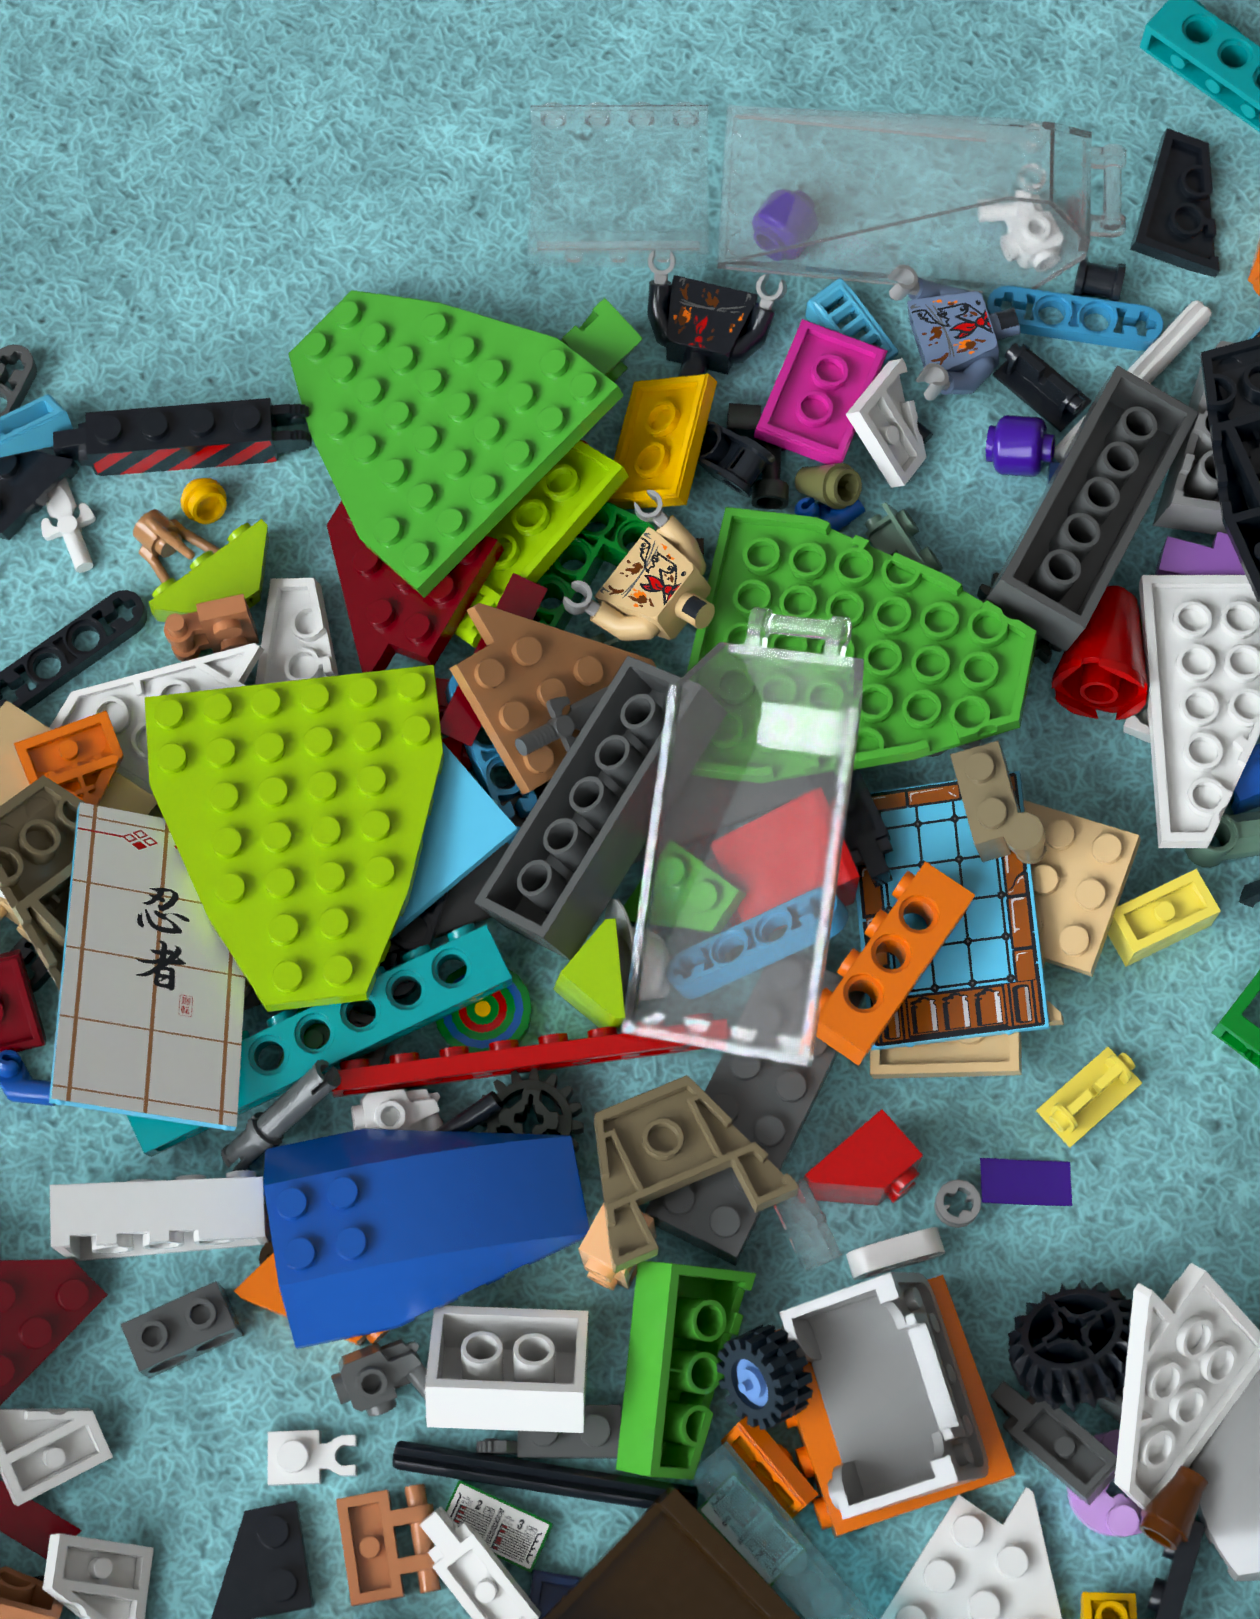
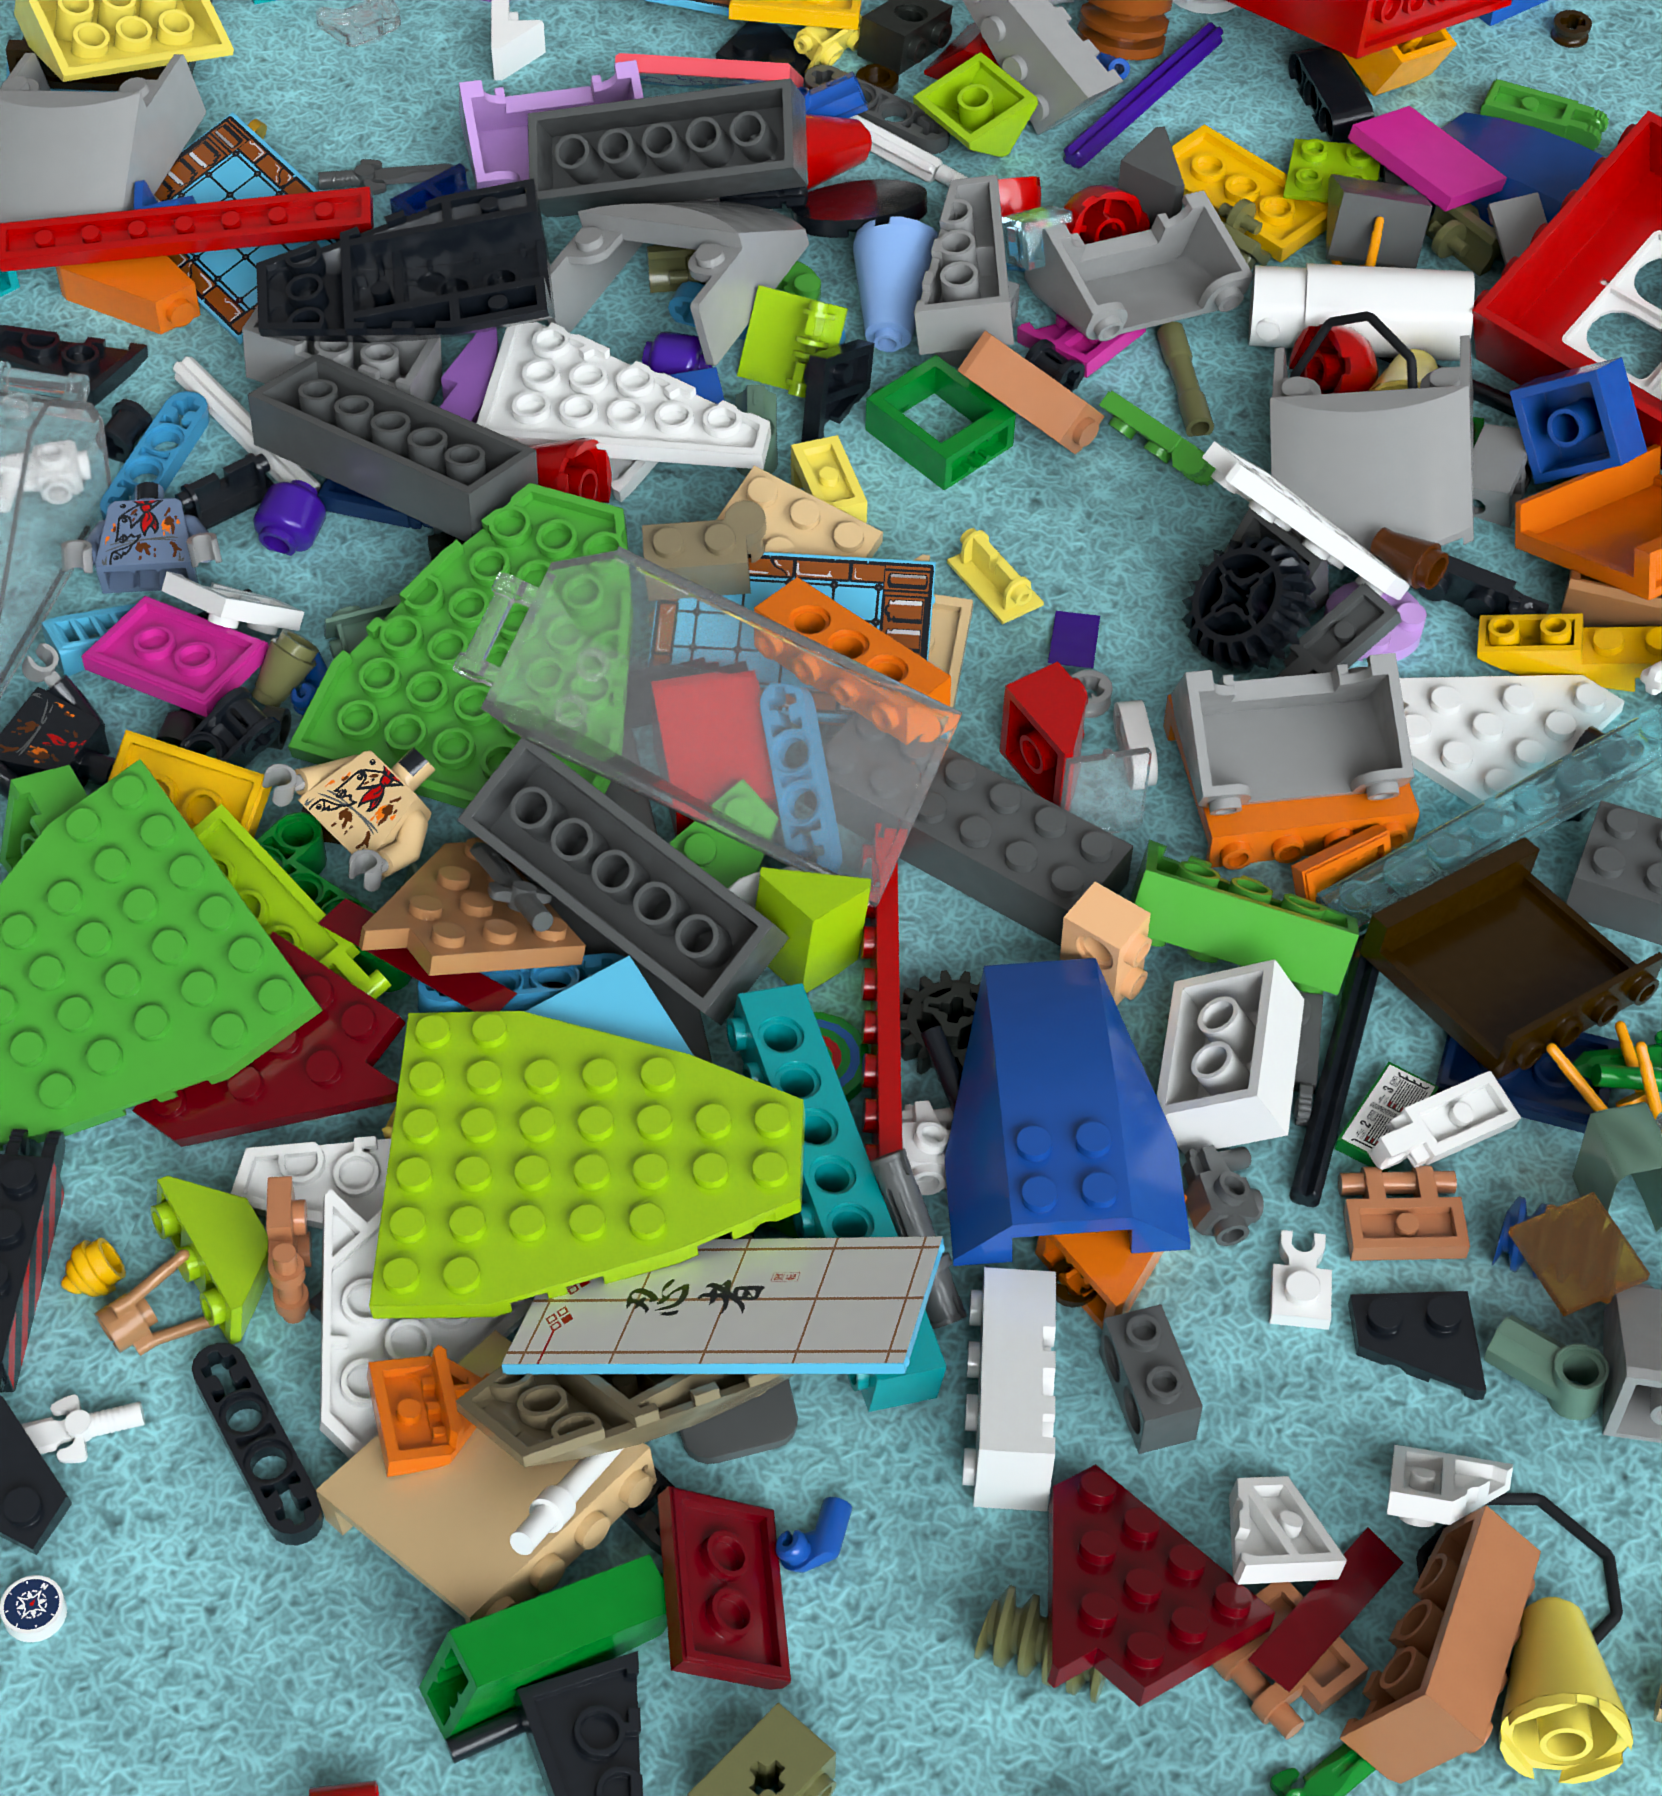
camera: 85 degrees left, 20 degrees down
dark tan wing [594,1075,799,1273] -> none
black wheel [717,1324,813,1429] -> none

